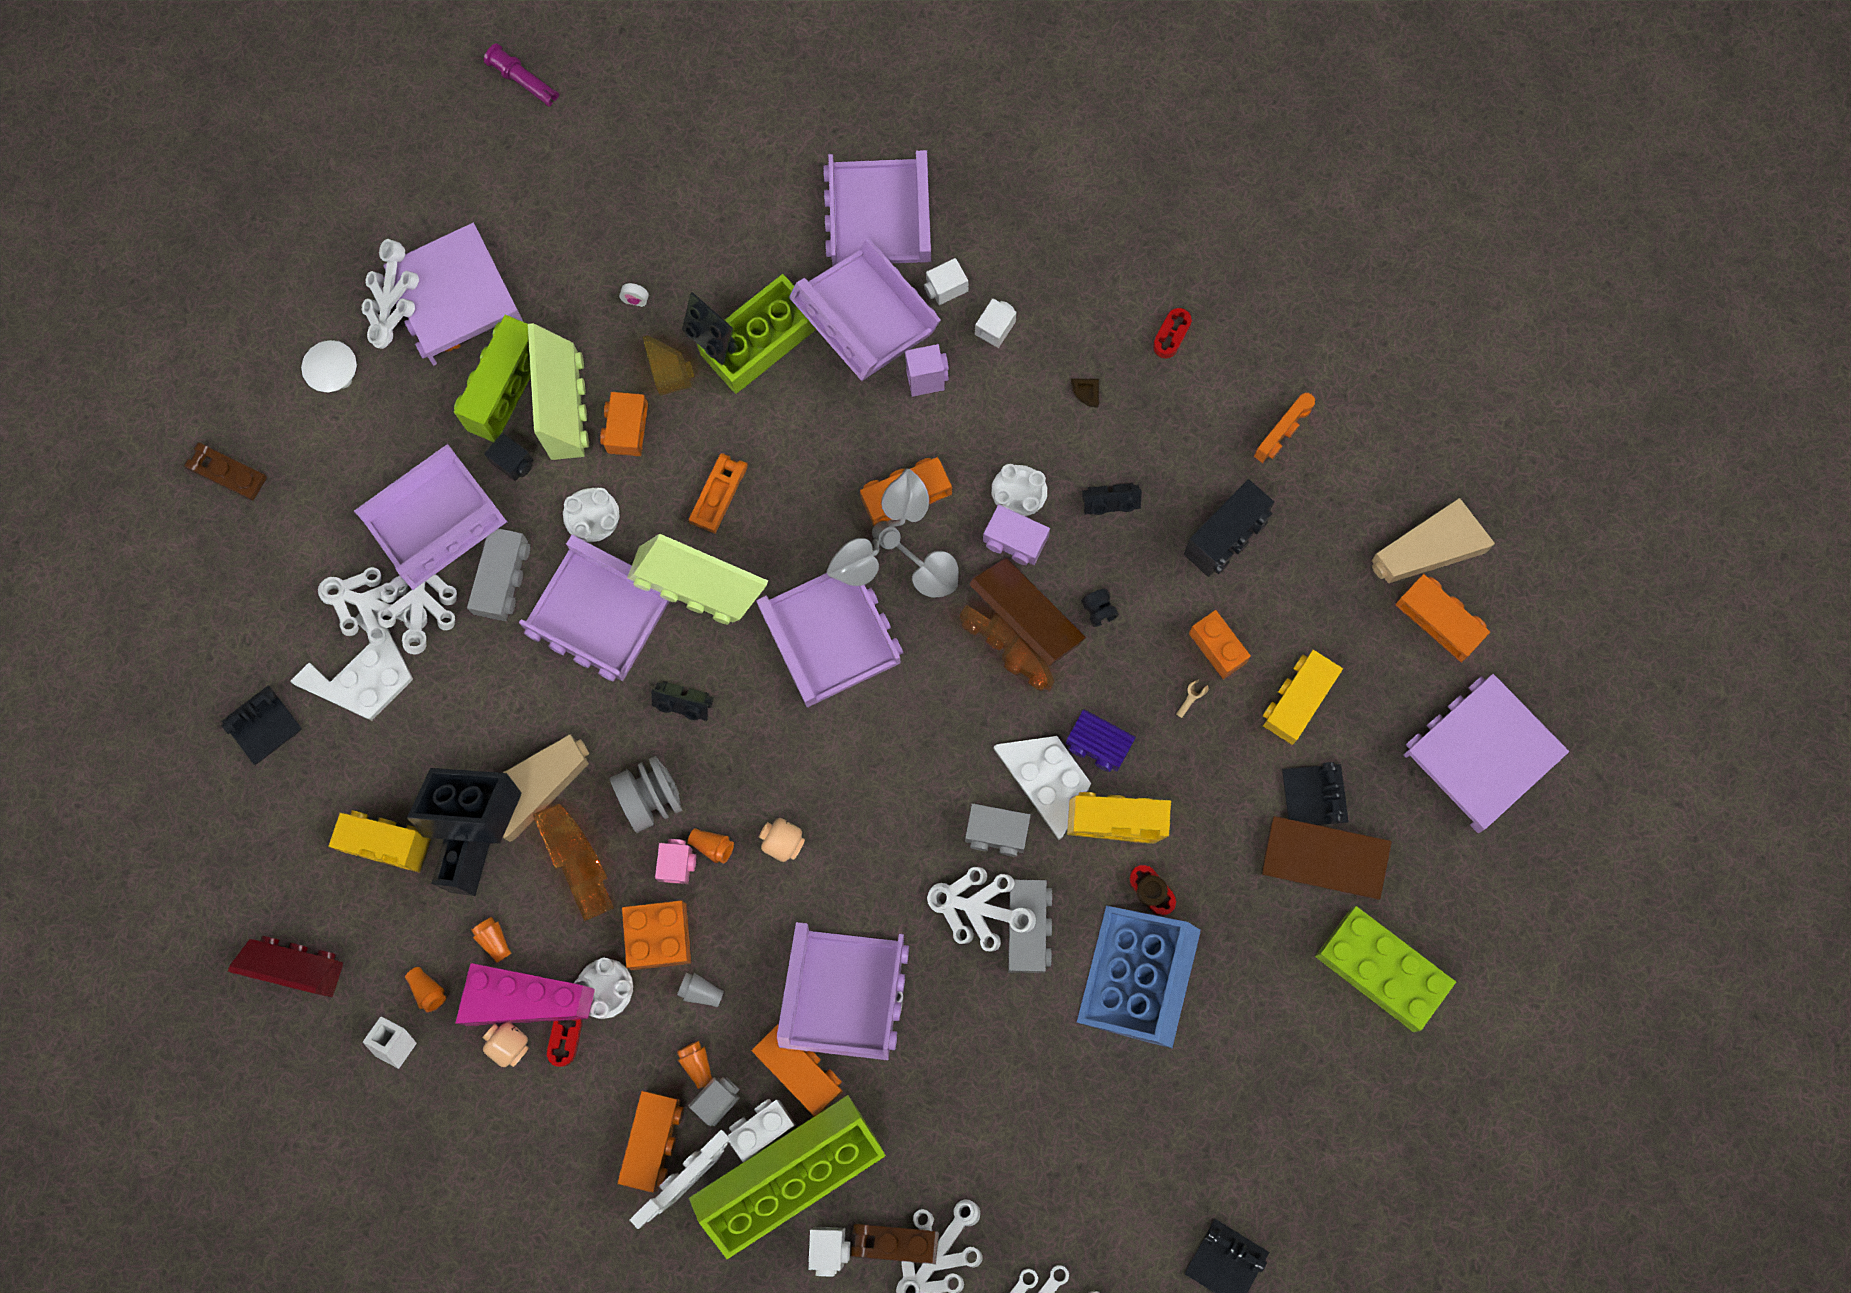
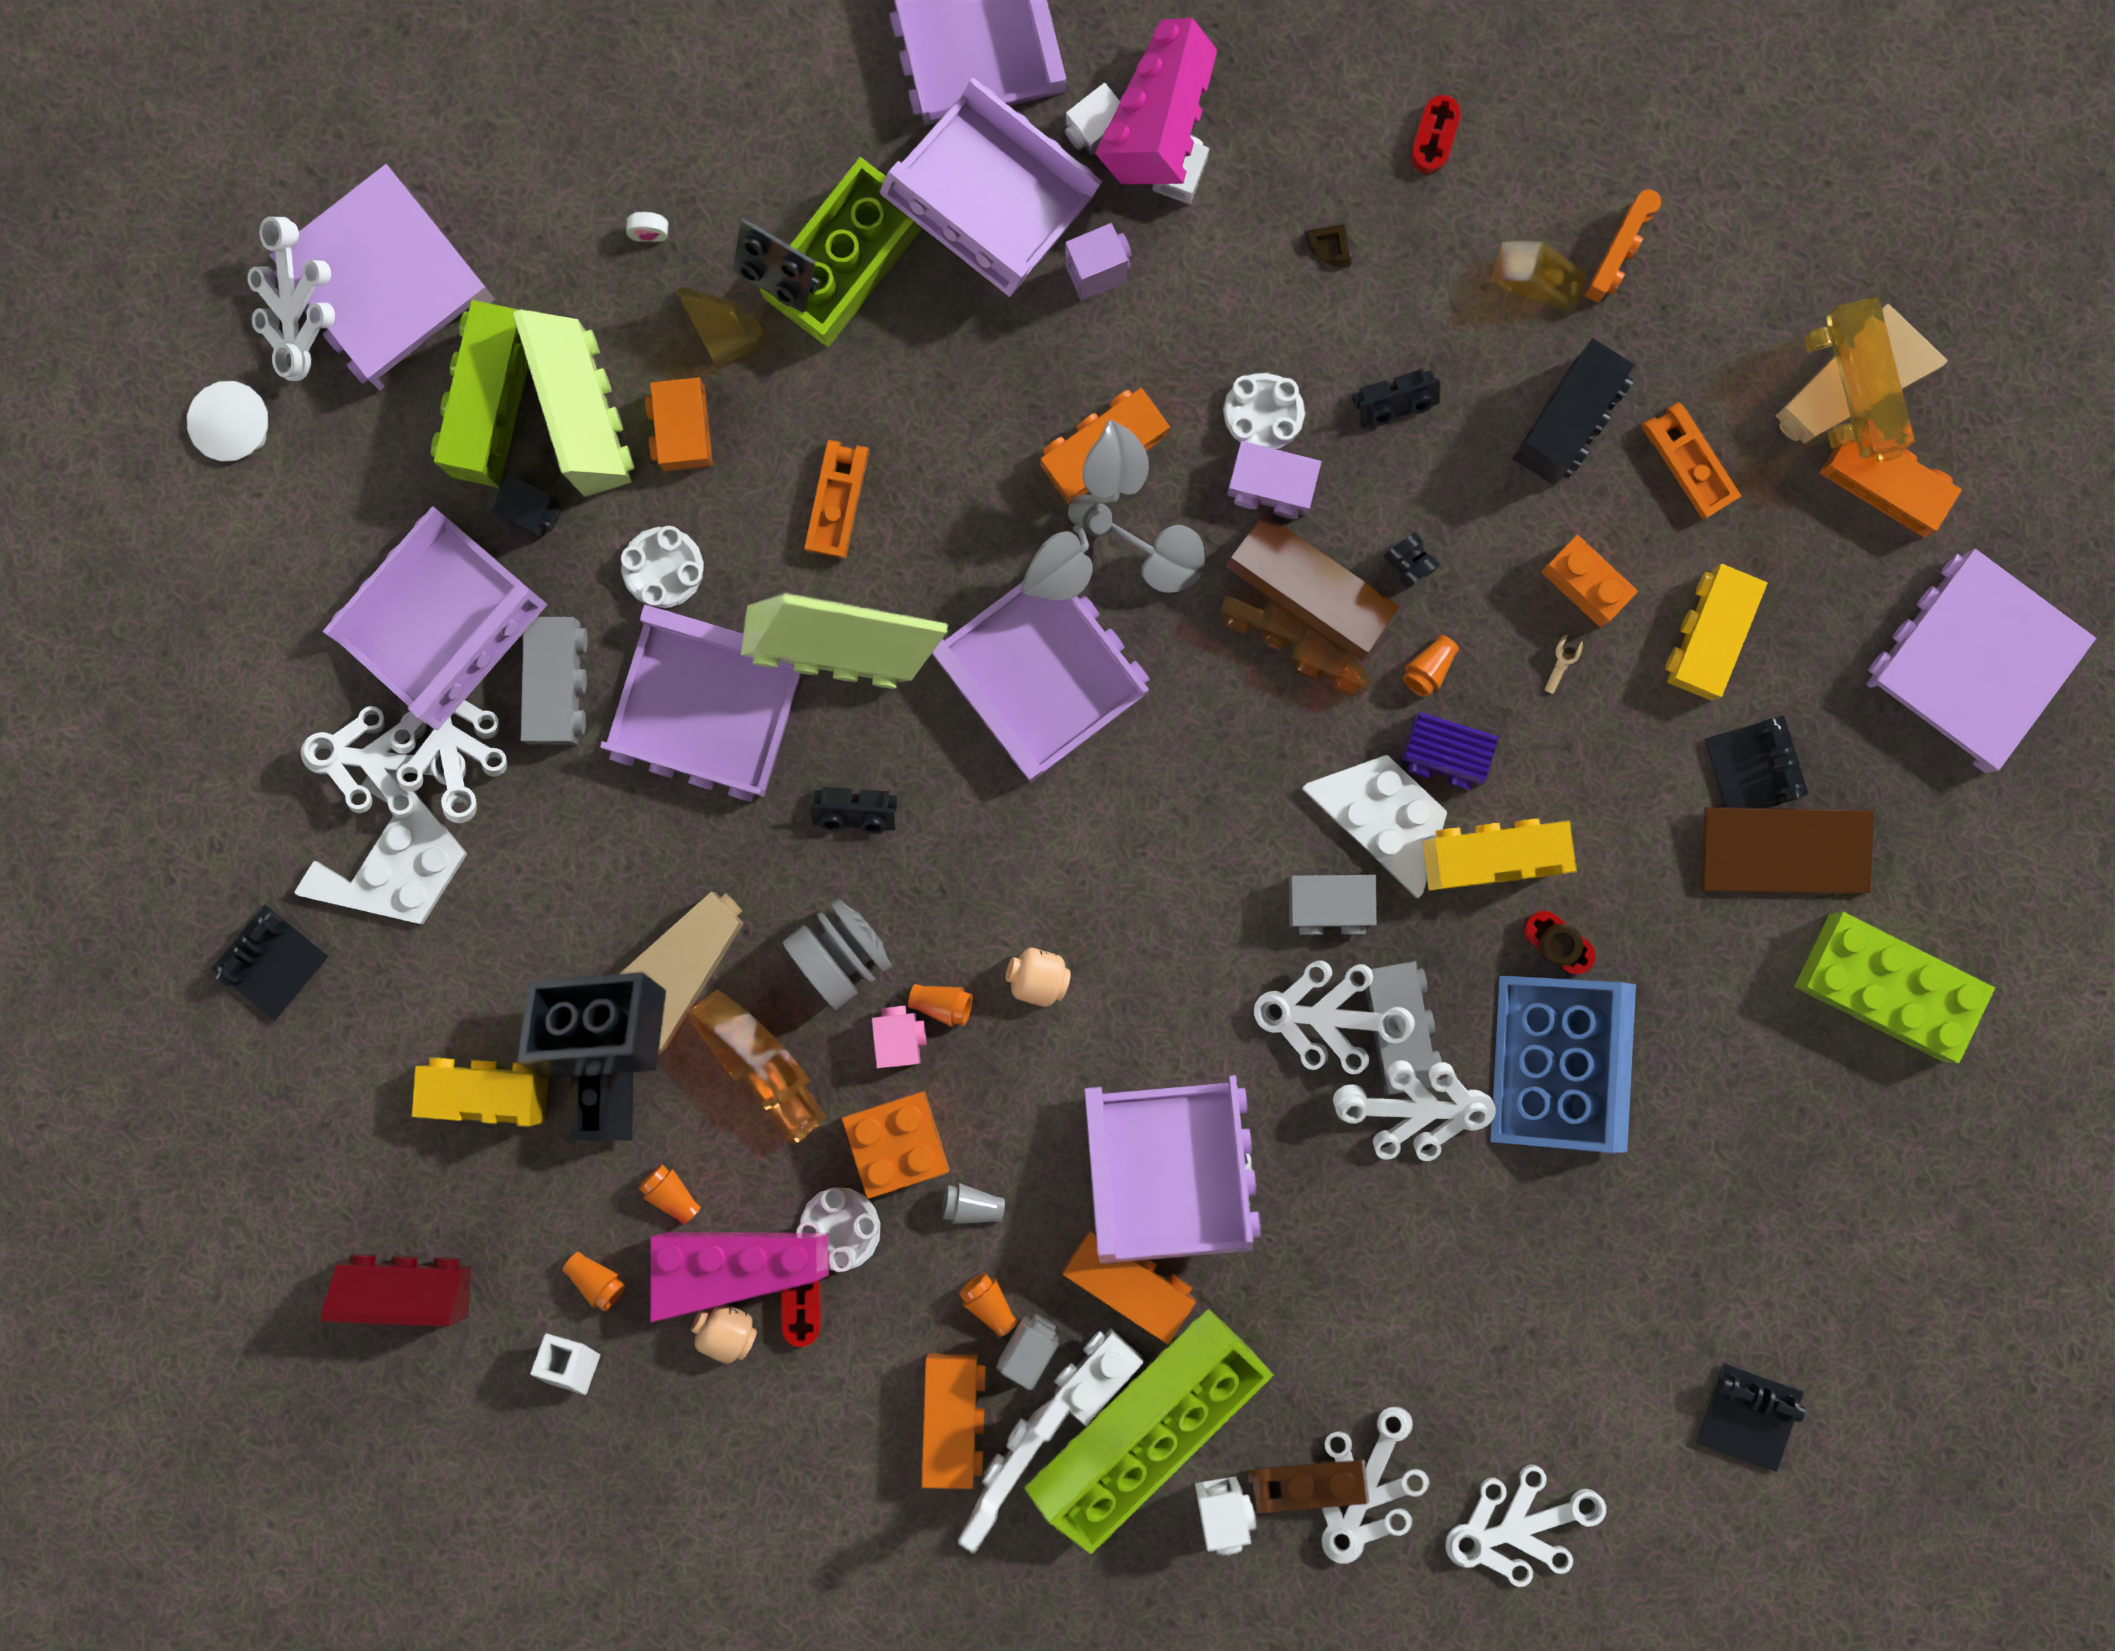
camera: 15 degrees left, 10 degrees up
reddish brown plate [184,442,267,501] -> none
none -> dark pink wedge [1095,18,1217,184]
none -> white plant [1333,1061,1496,1161]
none -> orange cone [1402,635,1459,697]
none -> clear yellow slope [1491,241,1587,313]
none -> orange plate [1642,402,1742,520]
none -> clear yellow brick [1804,296,1915,463]

